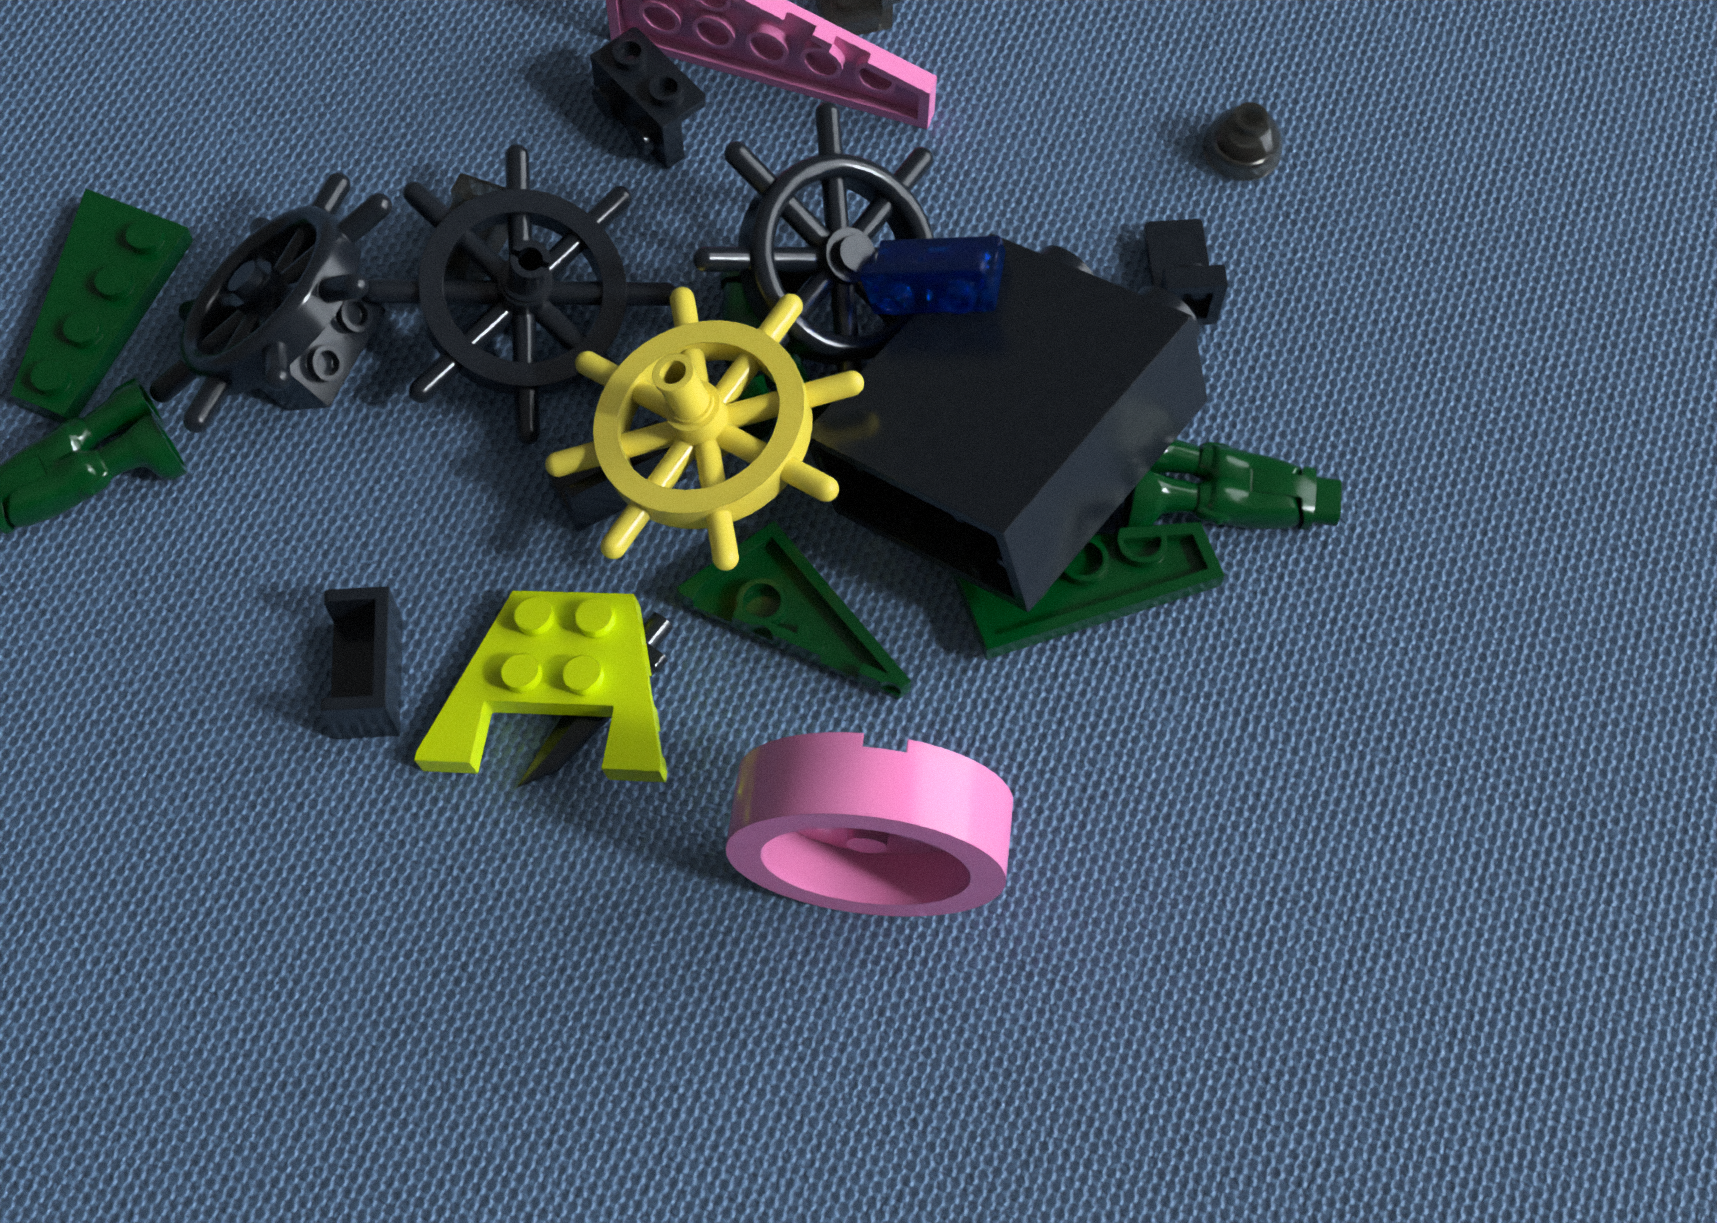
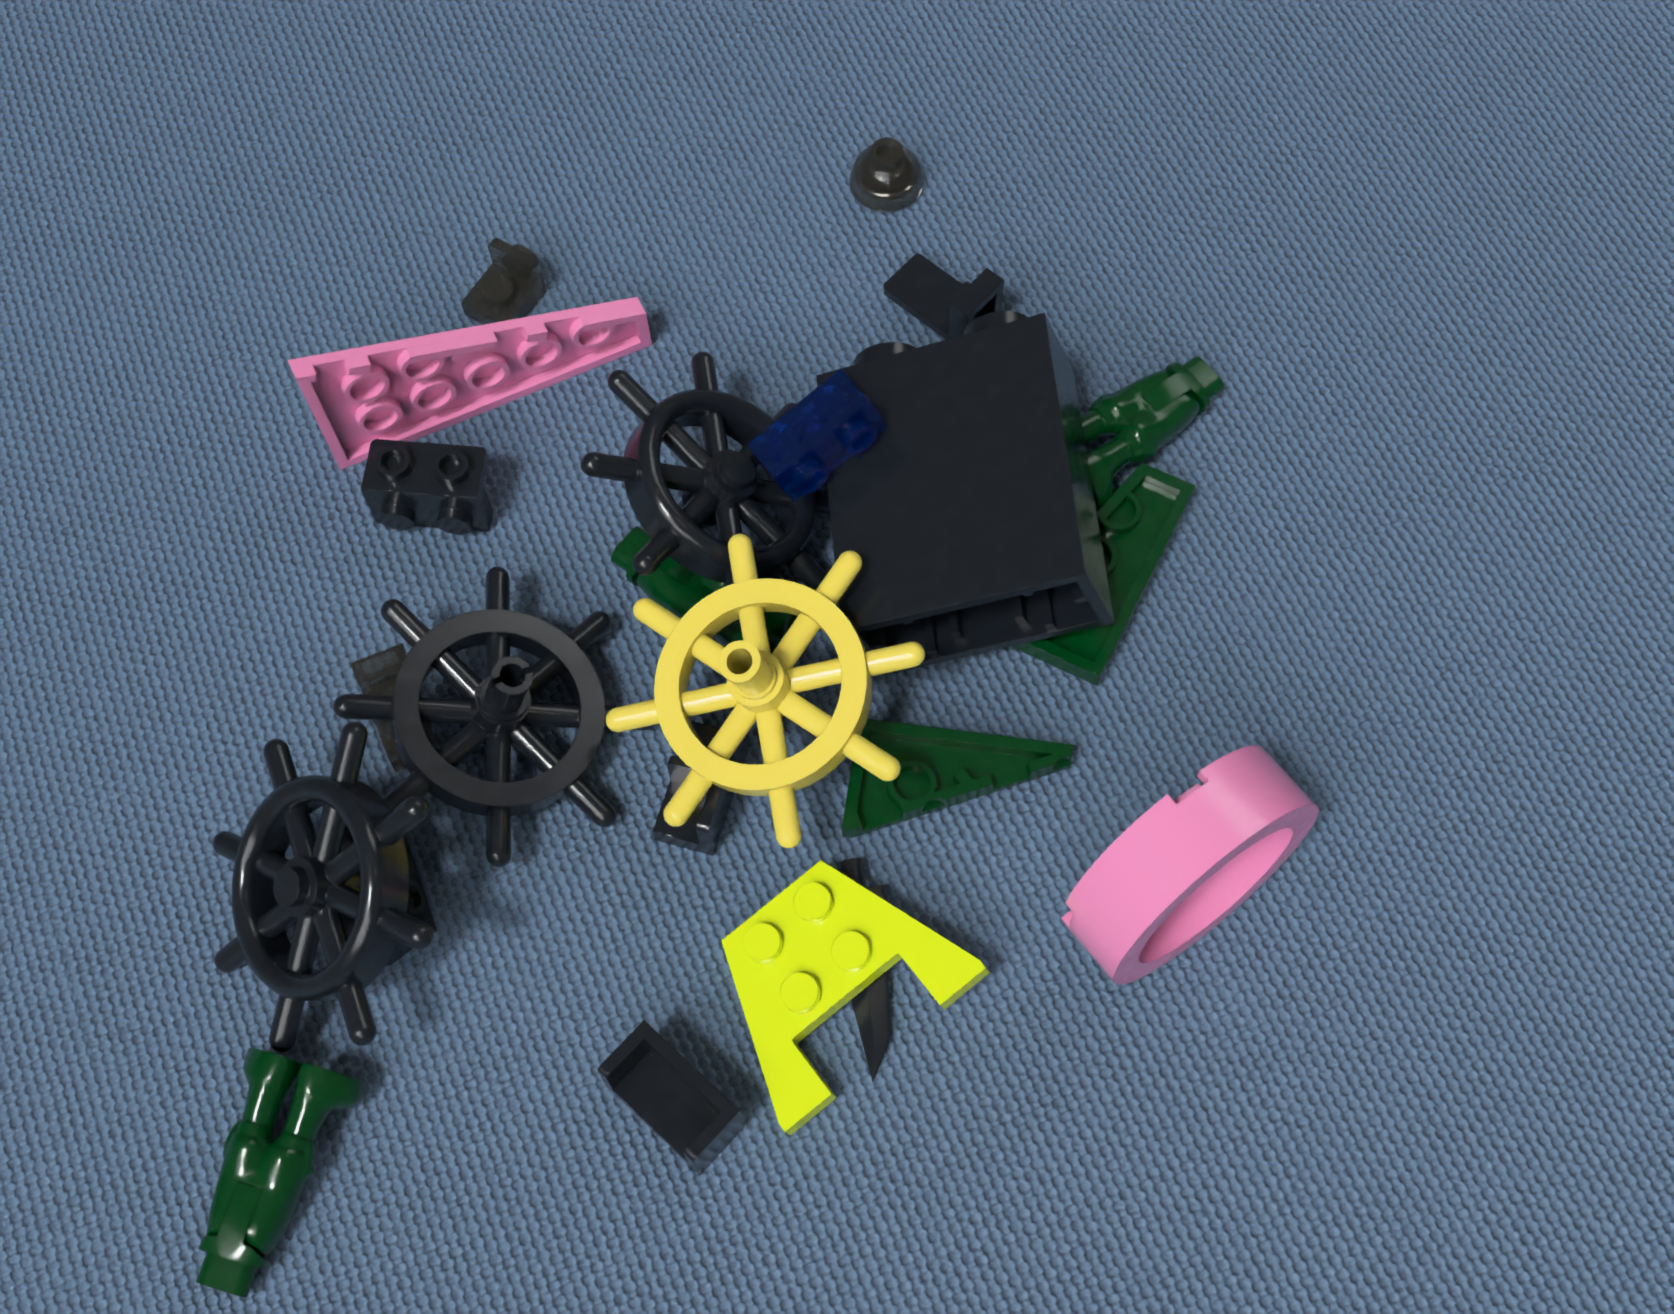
camera: 40 degrees left, 0 degrees up
dark green wing [10,189,194,423] -> none

